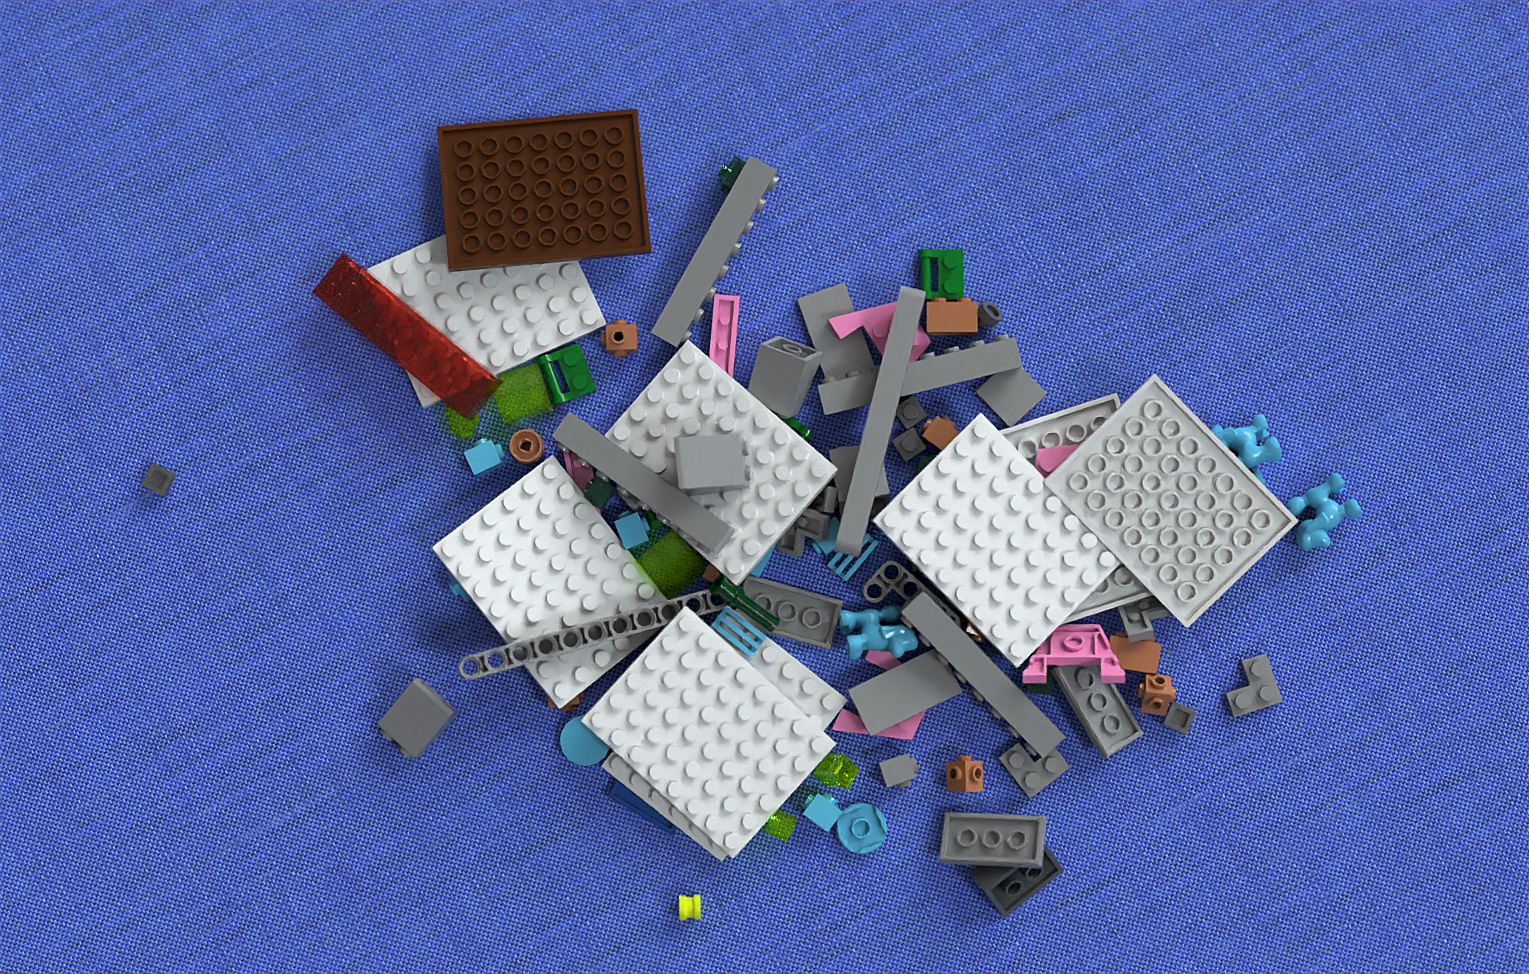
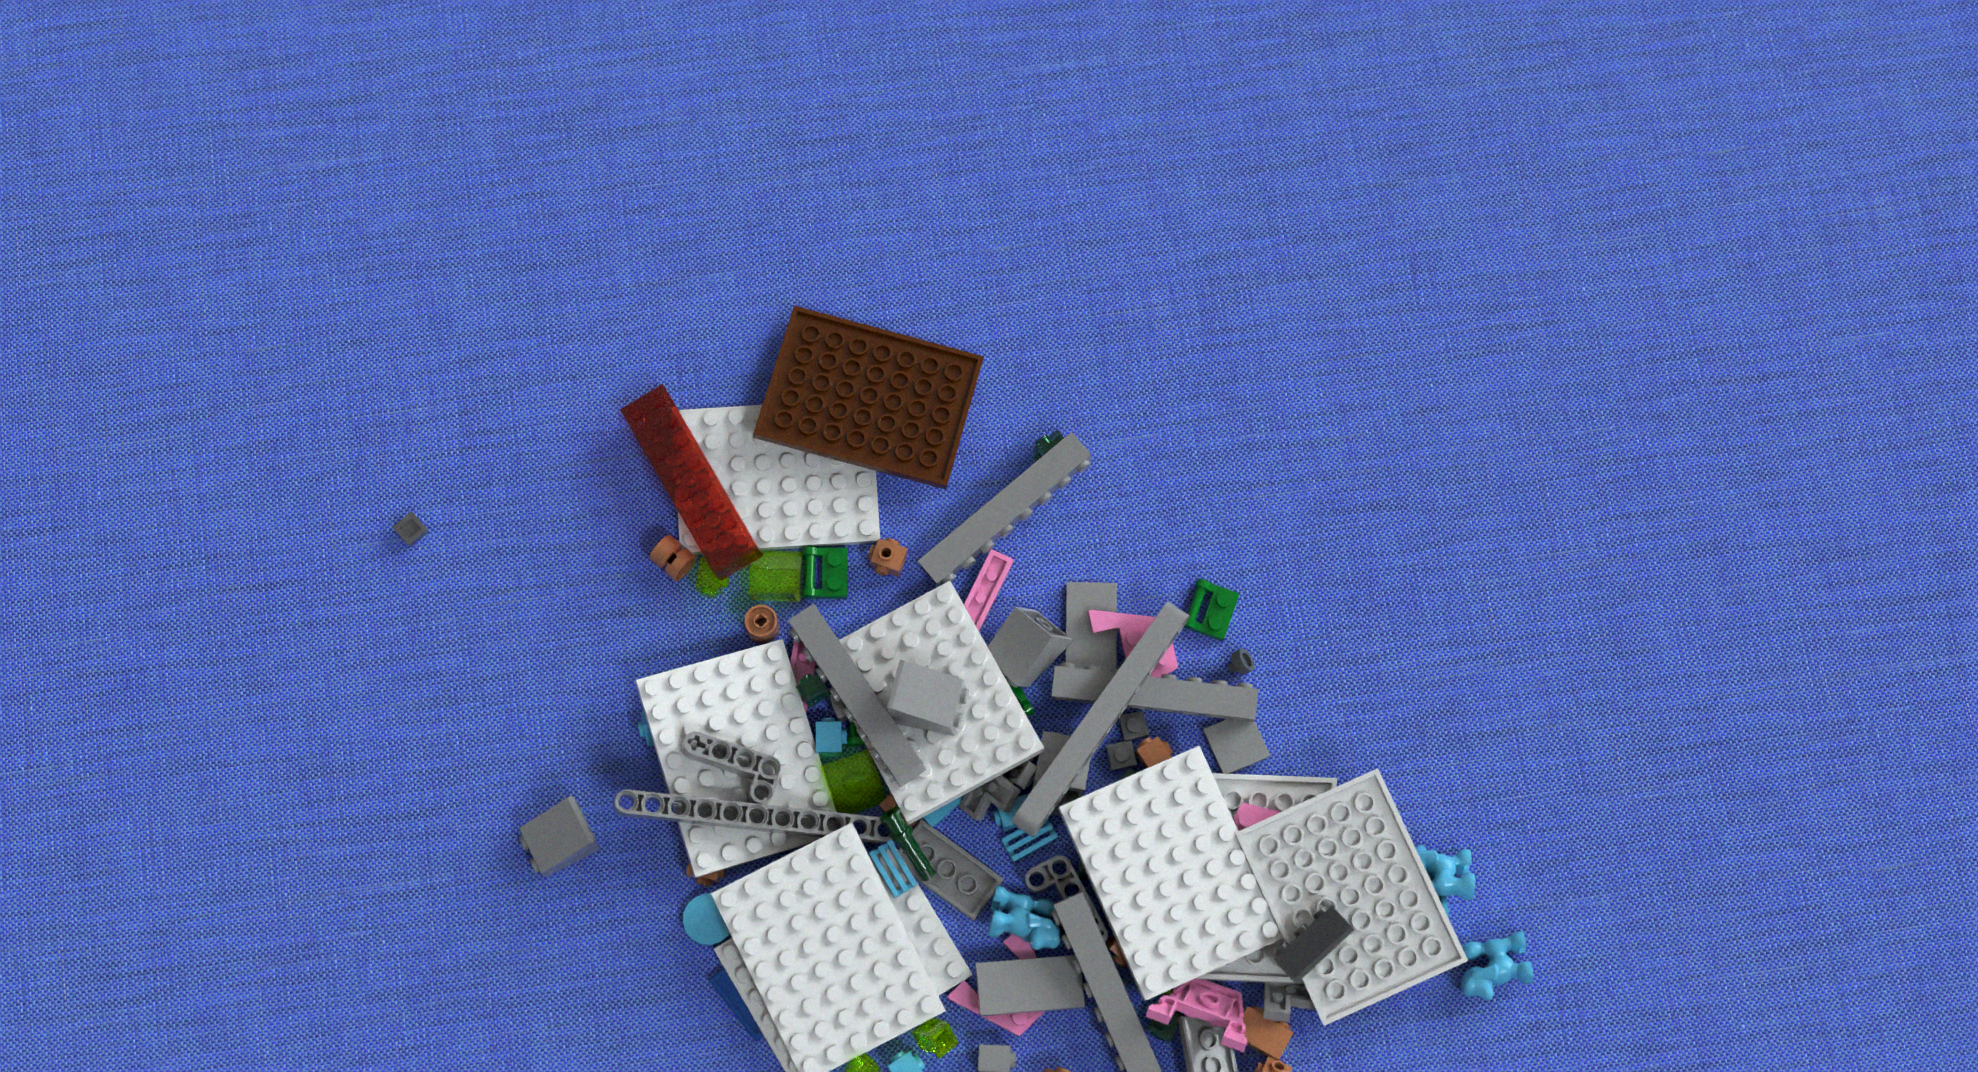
camera: 15 degrees right, 10 degrees down
medium azure brick [464,438,506,477] -> none
nougat brick [925,298,978,336] -> none
none -> nougat wheel [649,534,697,582]
none -> light grey beam [681,731,781,805]
none -> dark grey slope [1274,905,1355,984]

